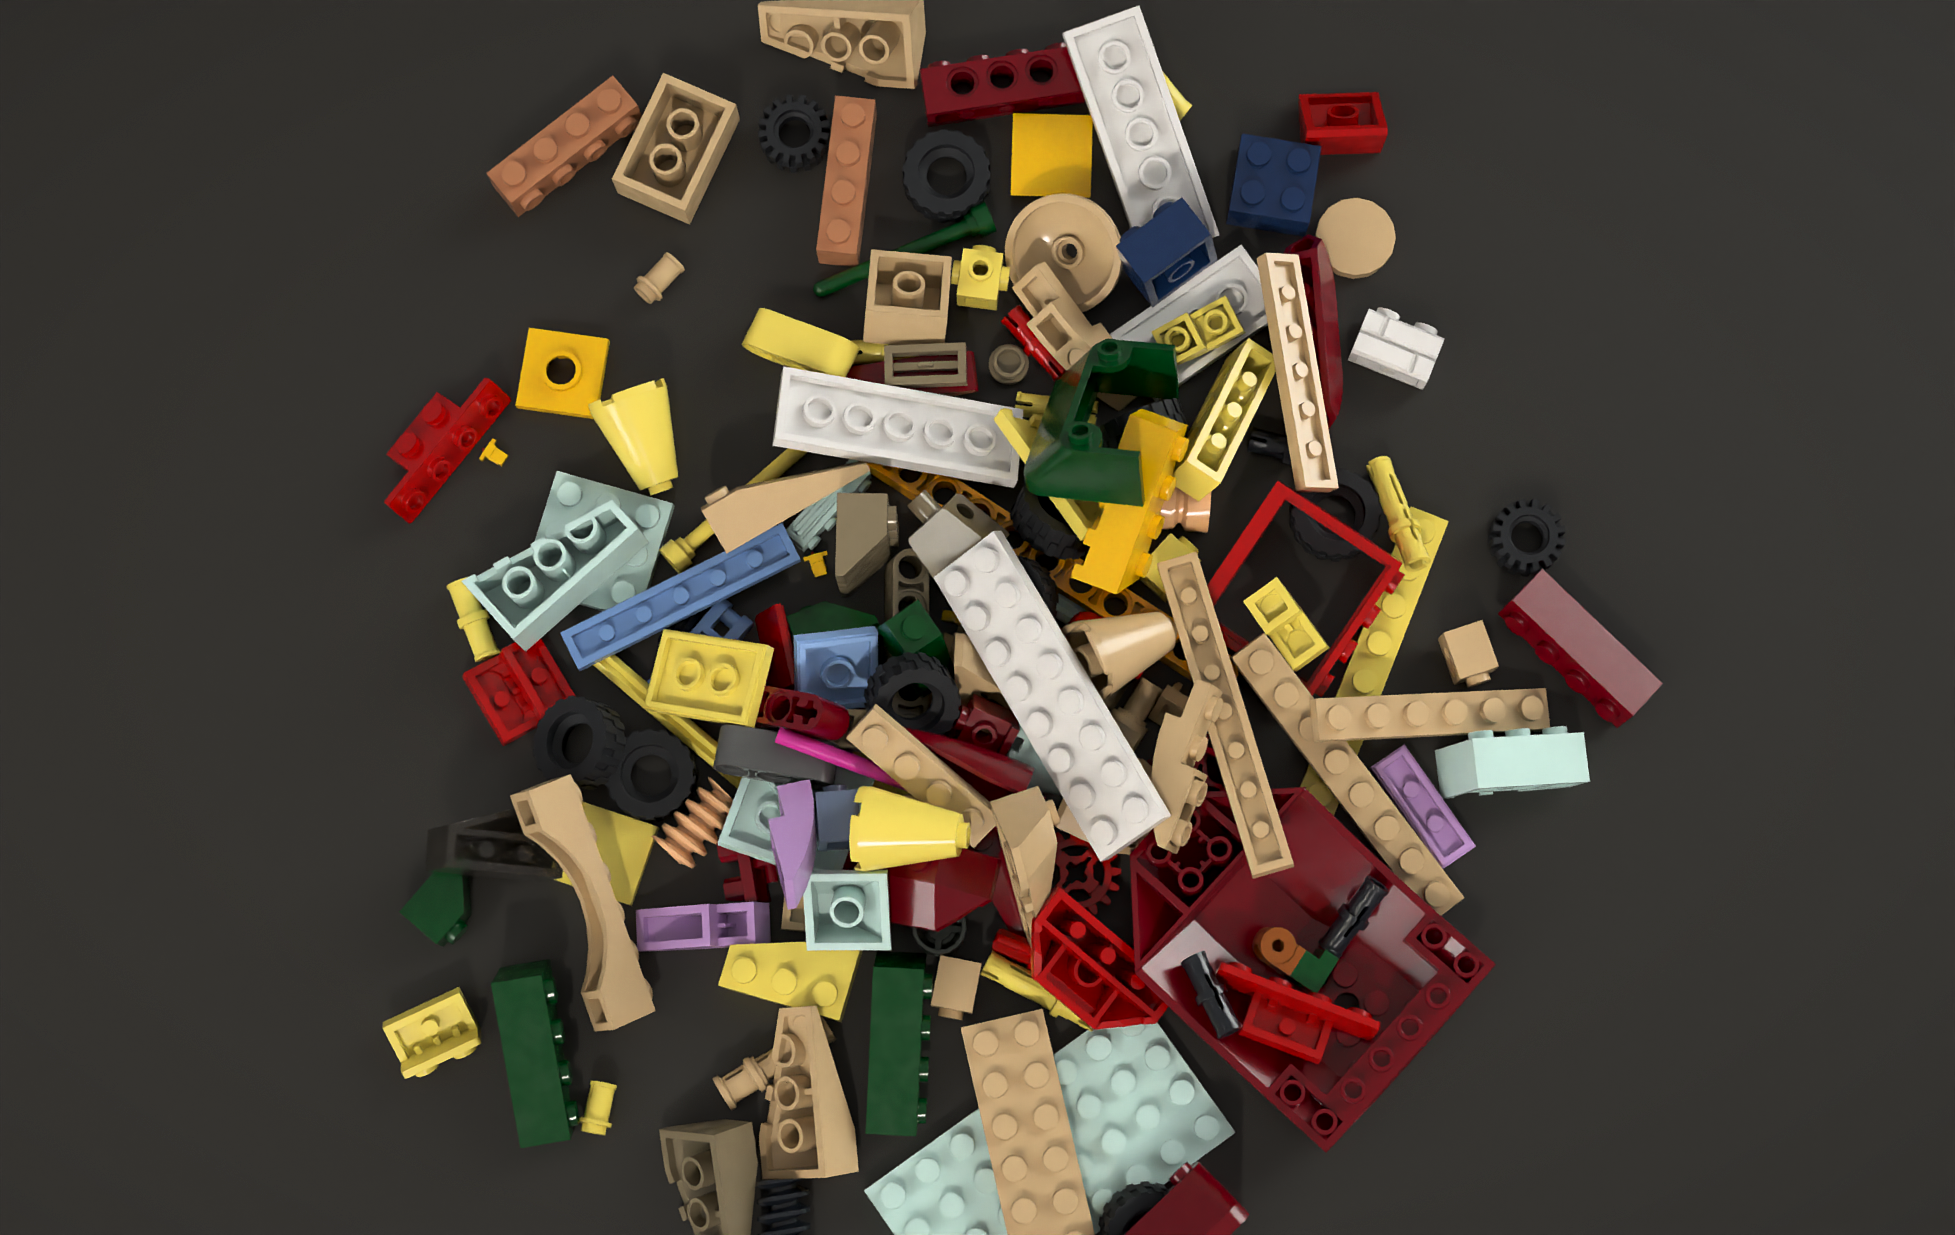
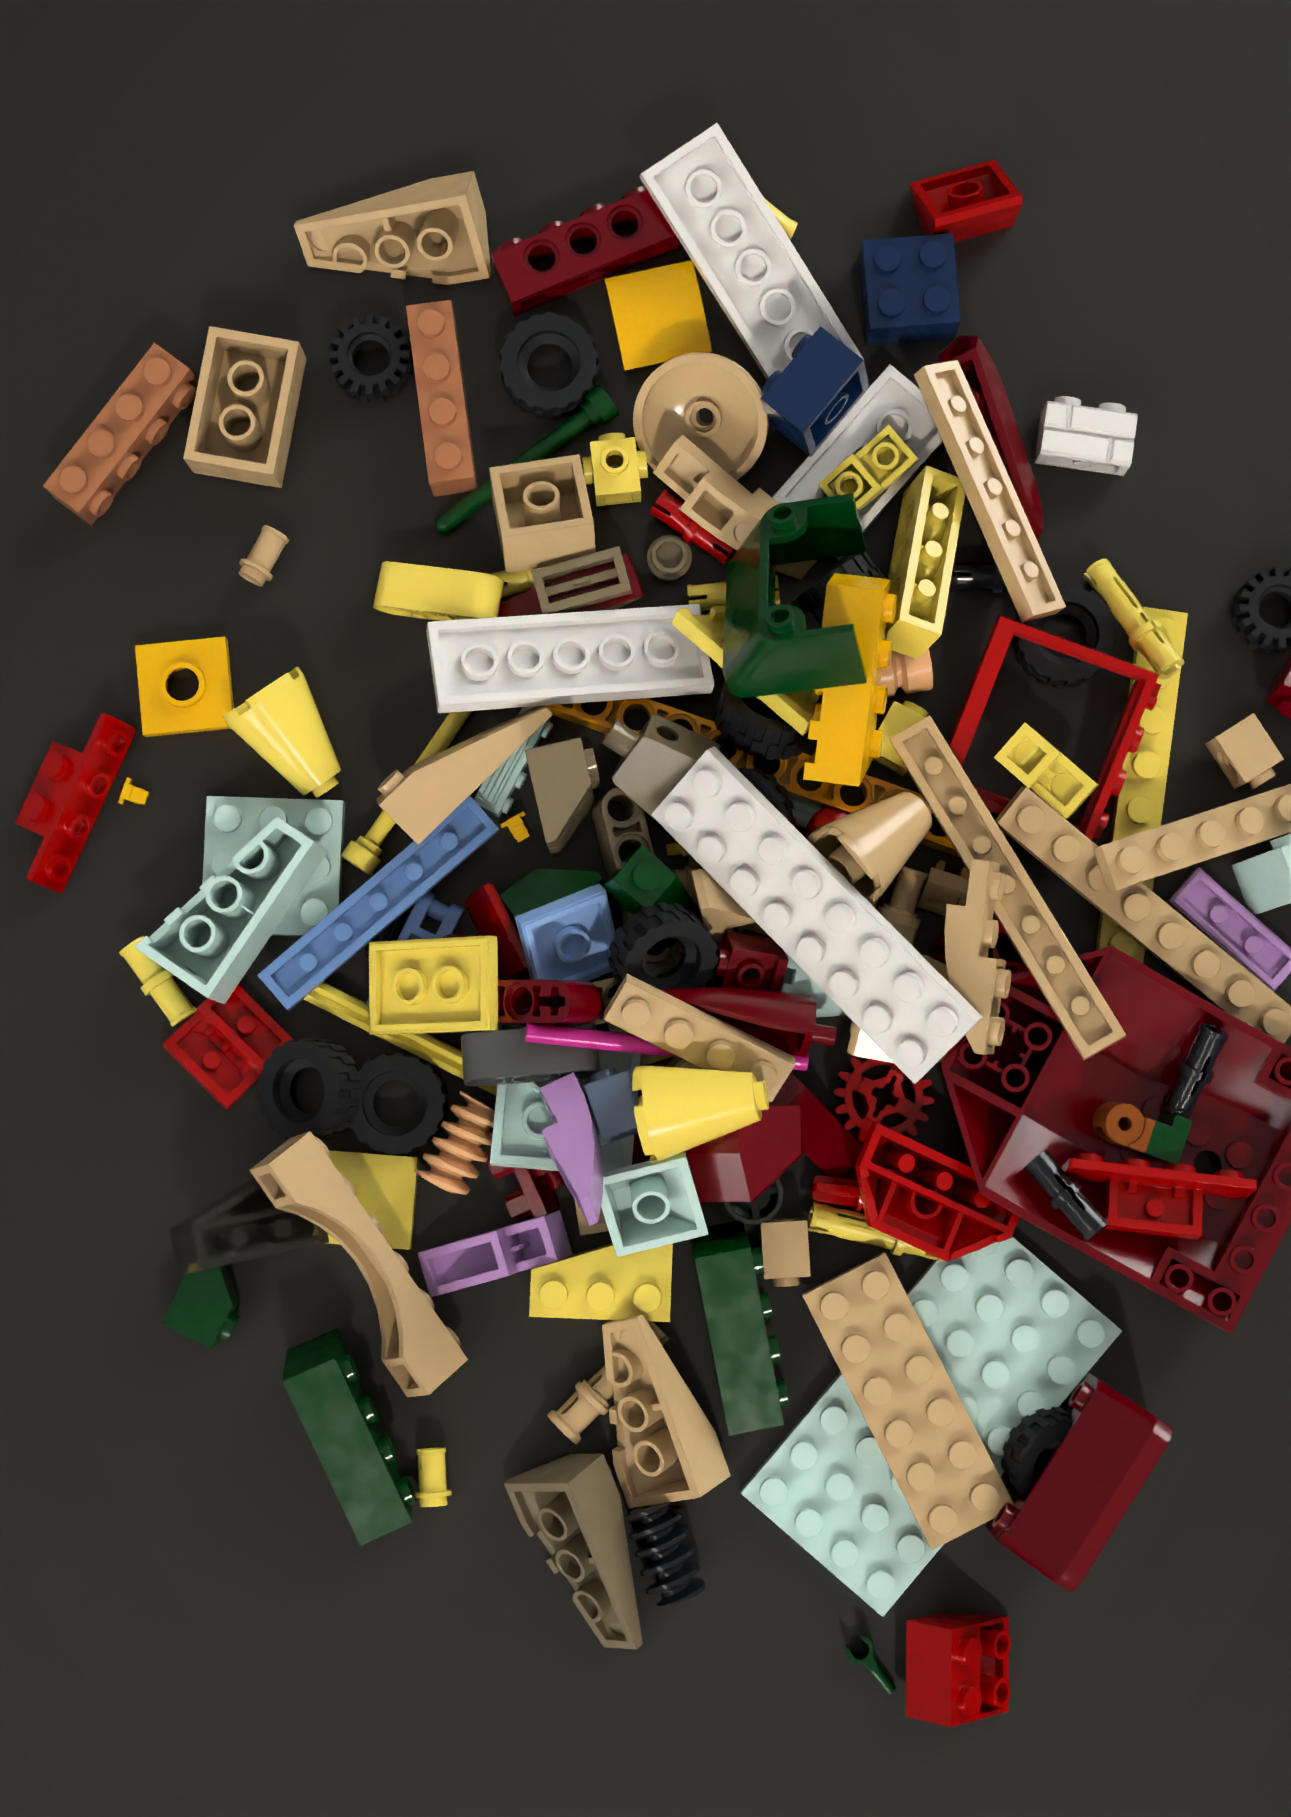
camera: 15 degrees left, 5 degrees up
light yellow bracket [382,987,482,1079] -> none
tan wedge [990,786,1060,947] -> none
tan tile [1315,198,1396,279] -> none

